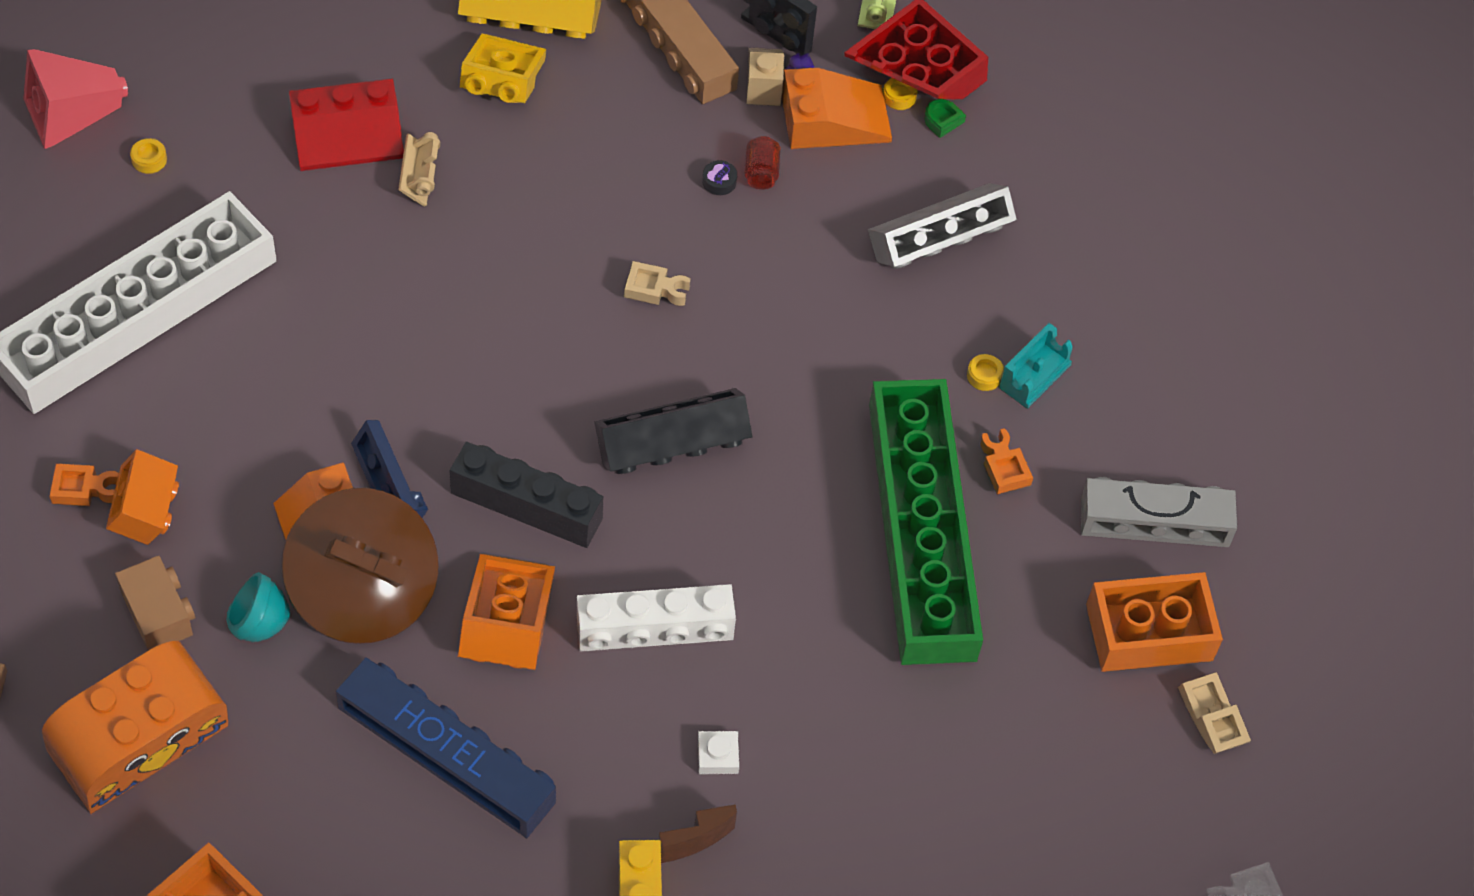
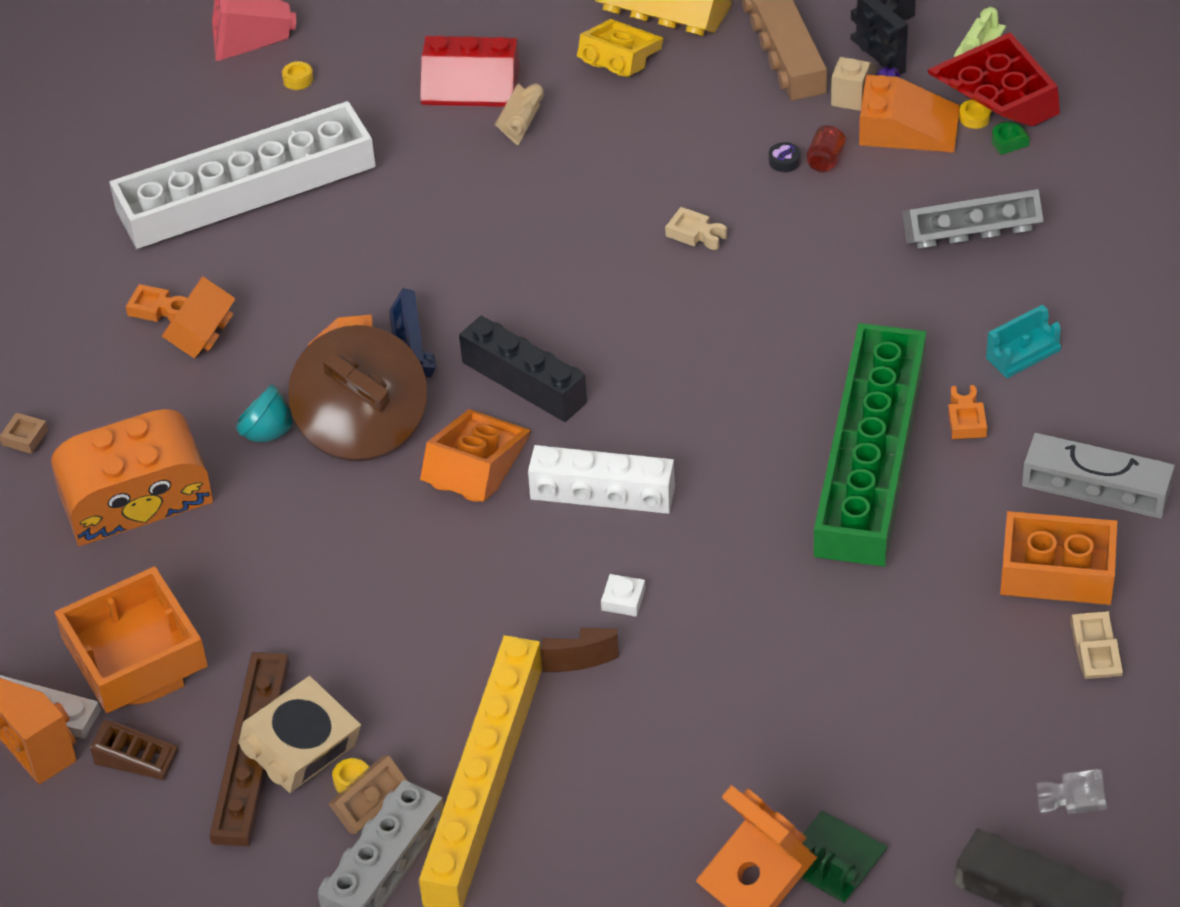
camera: 25 degrees right, 10 degrees down
medium nougat brick [115,555,196,651] -> none
dark blue brick [336,657,556,839] -> none
black brick [594,388,753,474] -> none
yellow tile [967,354,1004,391] -> none

